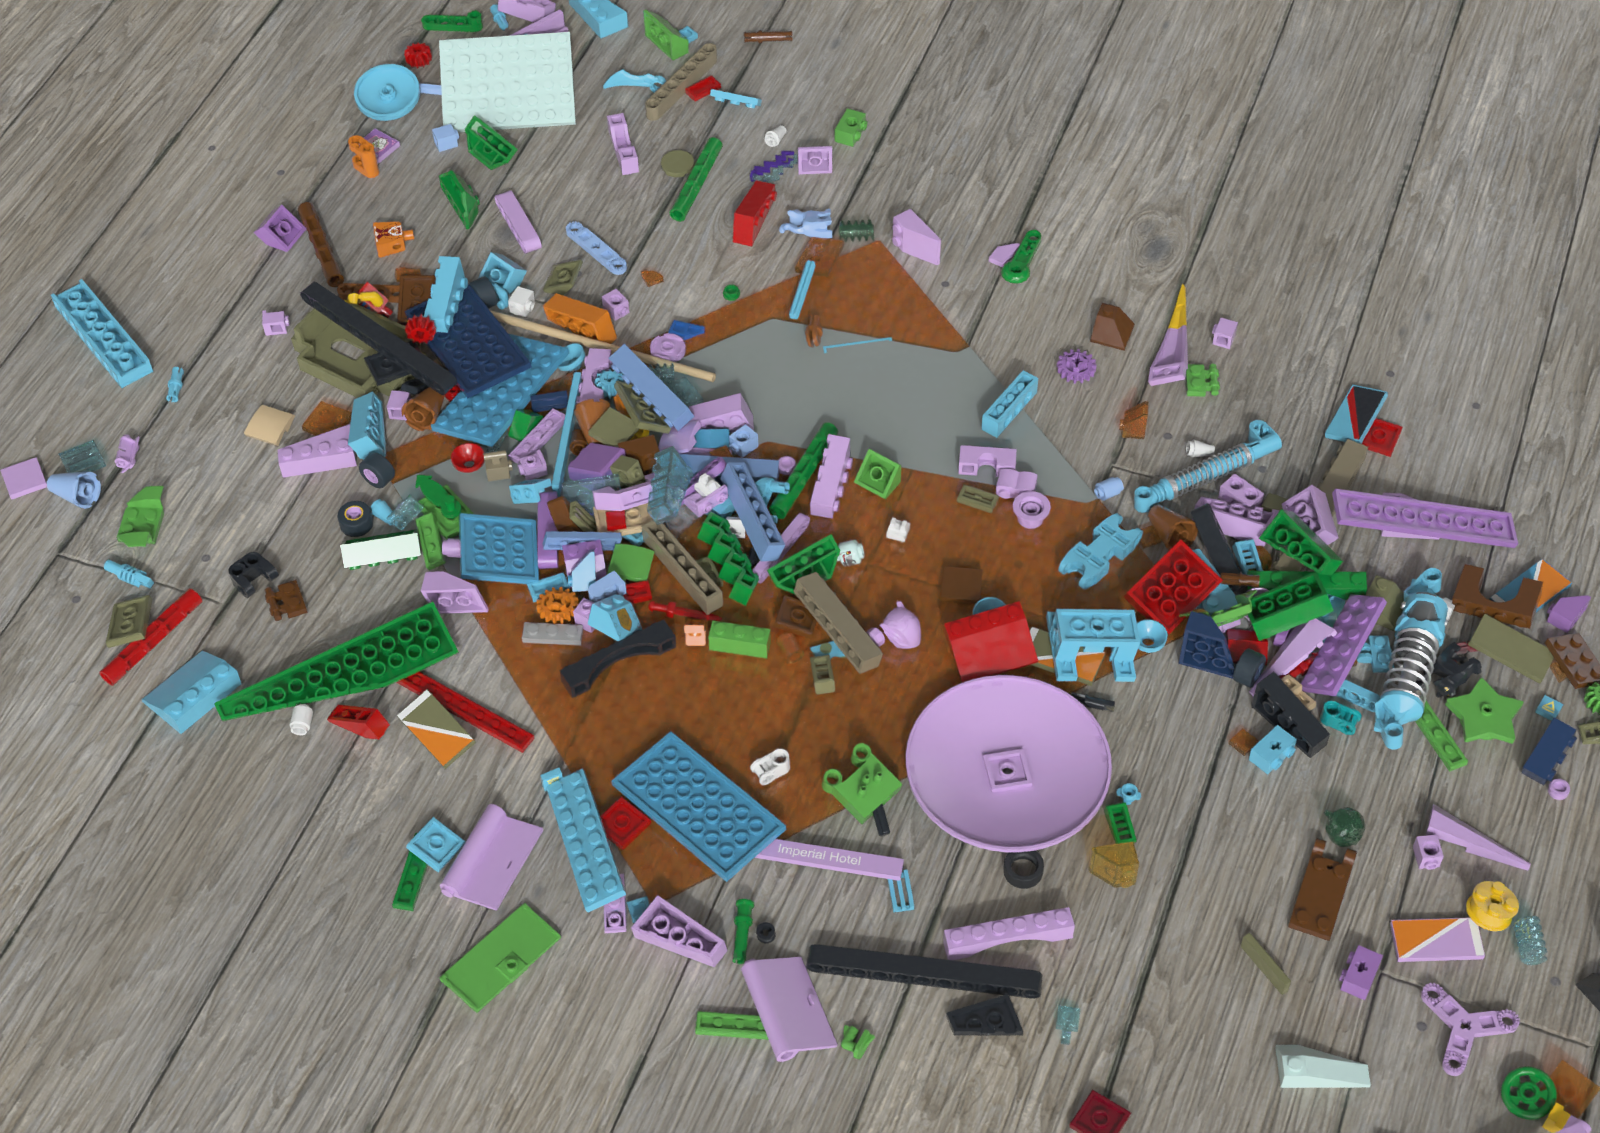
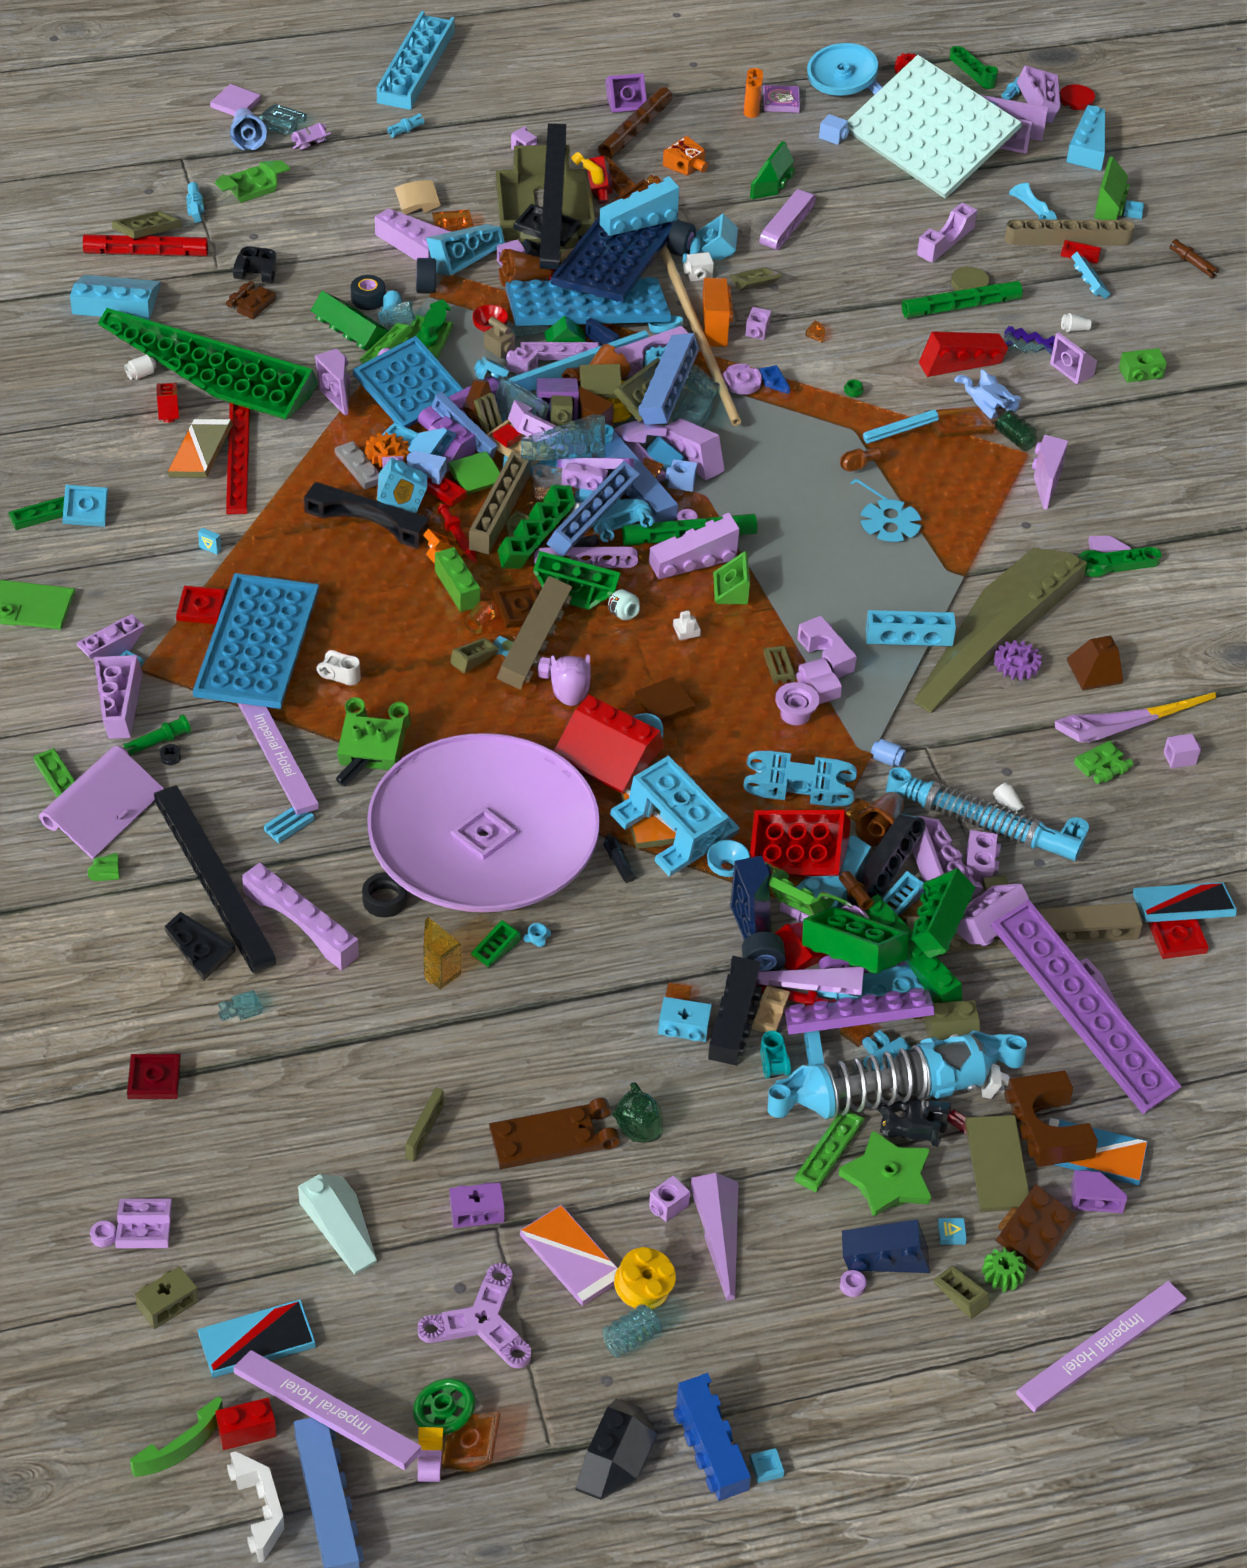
camera: 50 degrees right, 5 degrees down
red gear [405,314,436,344] -> none
lavender door [440,804,543,911] -> none
green wedge [465,115,518,170] -> none
medium azure plate [546,768,626,912] -> none
light blue piece [566,221,627,275] -> none
white tile [694,473,721,498] -> none
clear orange slope [1119,401,1149,439] -> none
none -> medium azure piece [860,499,921,542]
none -> olive wedge [914,548,1087,713]

